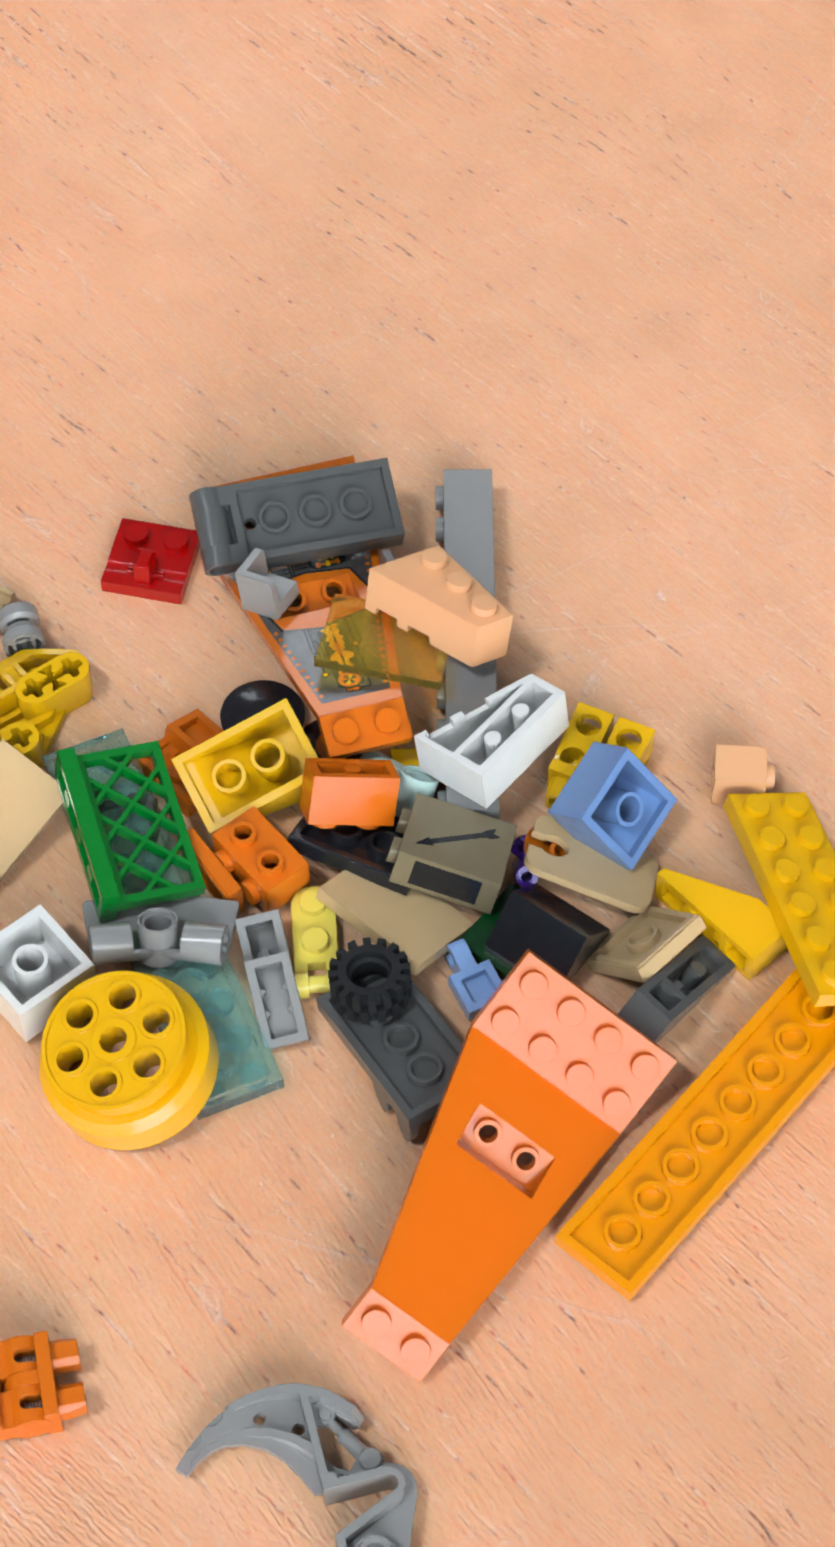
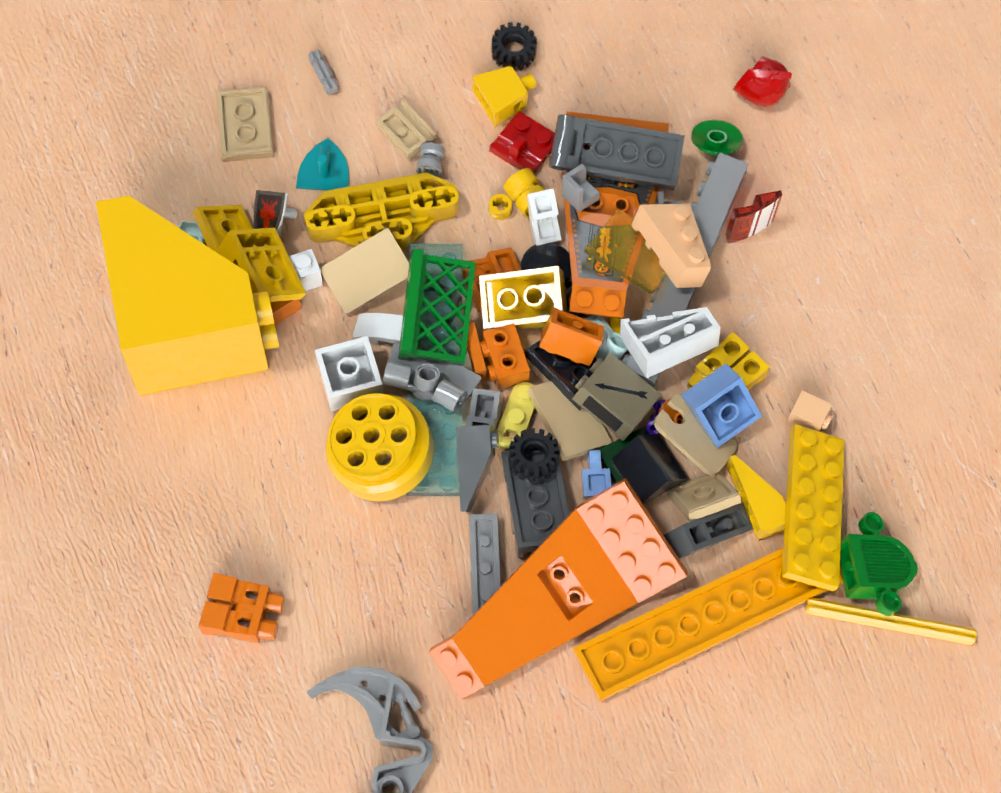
camera: 20 degrees right, 10 degrees up
none -> white slope [352,313,403,345]
none -> slope [456,425,499,512]
none -> light grey plate [469,514,500,616]
none -> yellow torso [472,66,536,127]
none -> yellow bush [488,193,512,220]
none -> black tyre [491,22,537,71]
none -> yellow wheel [504,168,546,218]
none -> white slope [527,188,562,246]
none -> green dish [691,120,743,155]
none -> clear red slope [725,190,782,244]
none -> red helmet [733,56,792,107]

